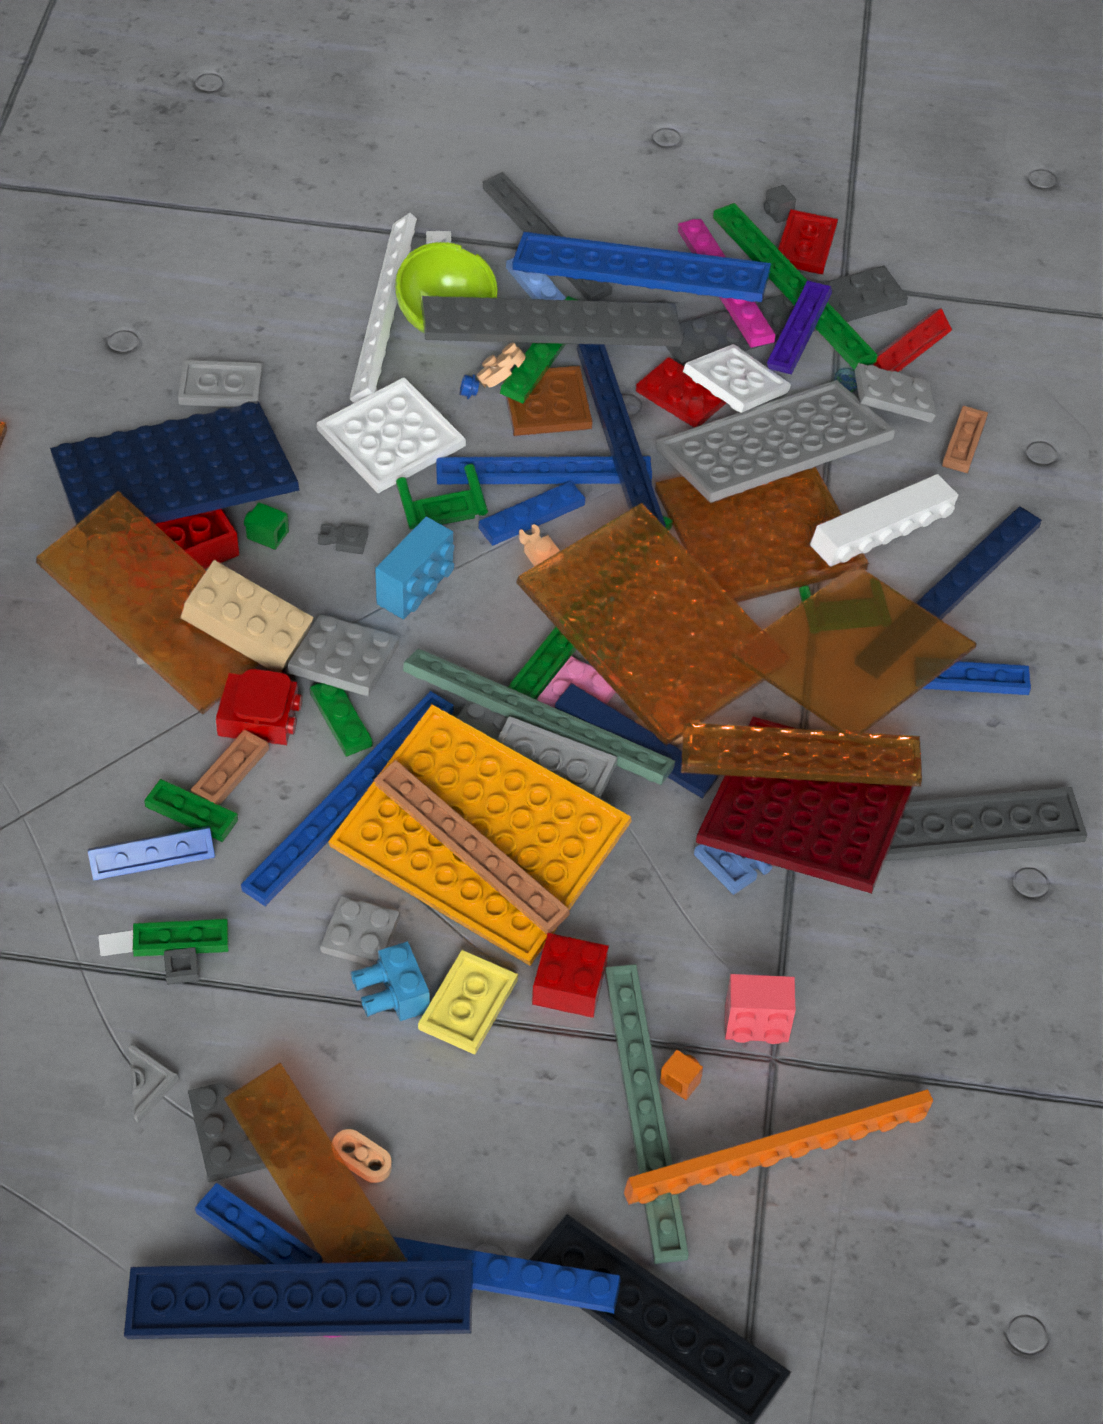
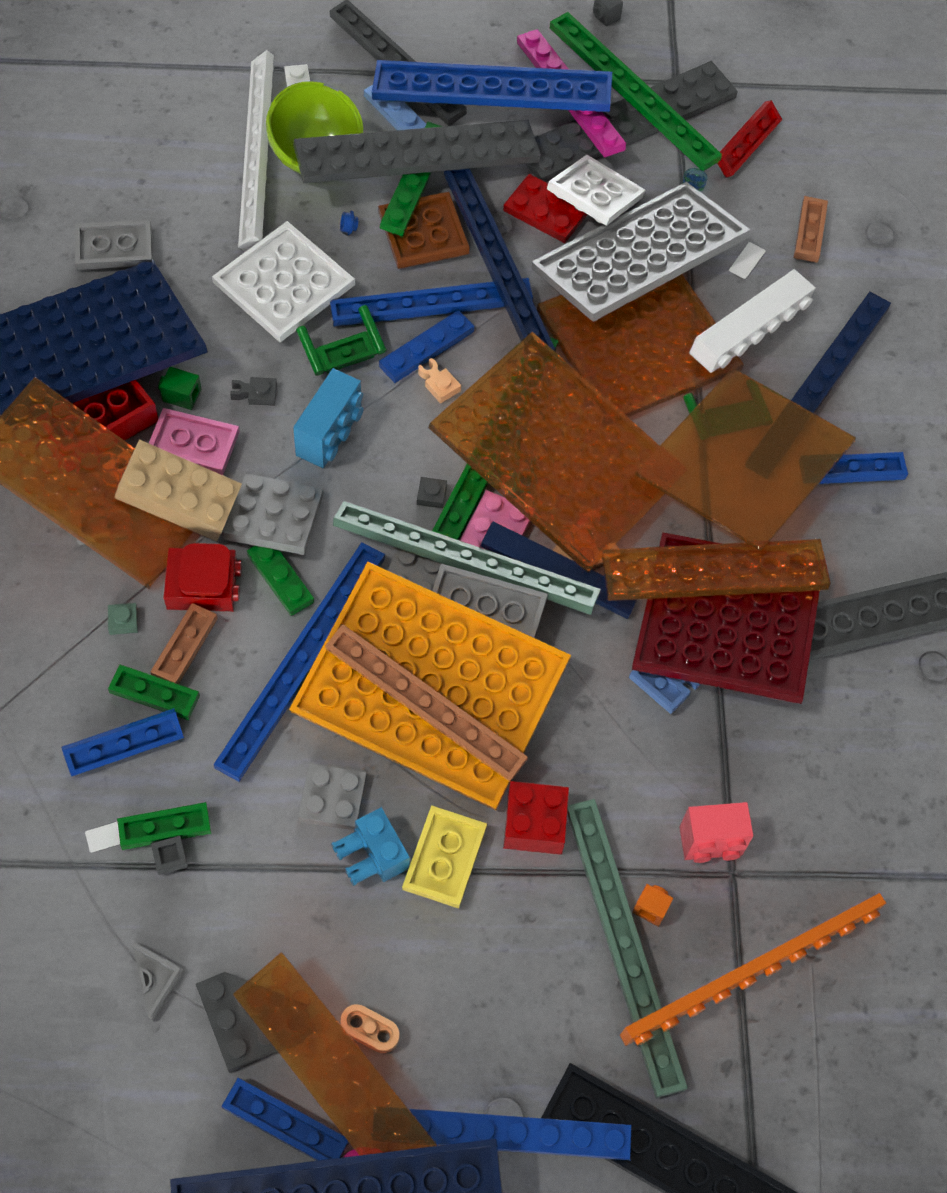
camera: 10 degrees left, 10 degrees up
light nougat plate [477,342,526,388] -> none
dark purple plate [767,281,832,375] -> none
red plate [778,209,838,275] -> none
light grey plate [855,363,936,422] -> none
none -> sand green plate [108,603,138,635]
none -> bright pink plate [149,408,240,475]
none -> dark grey plate [417,477,447,508]
none -> white sticker [729,242,766,279]

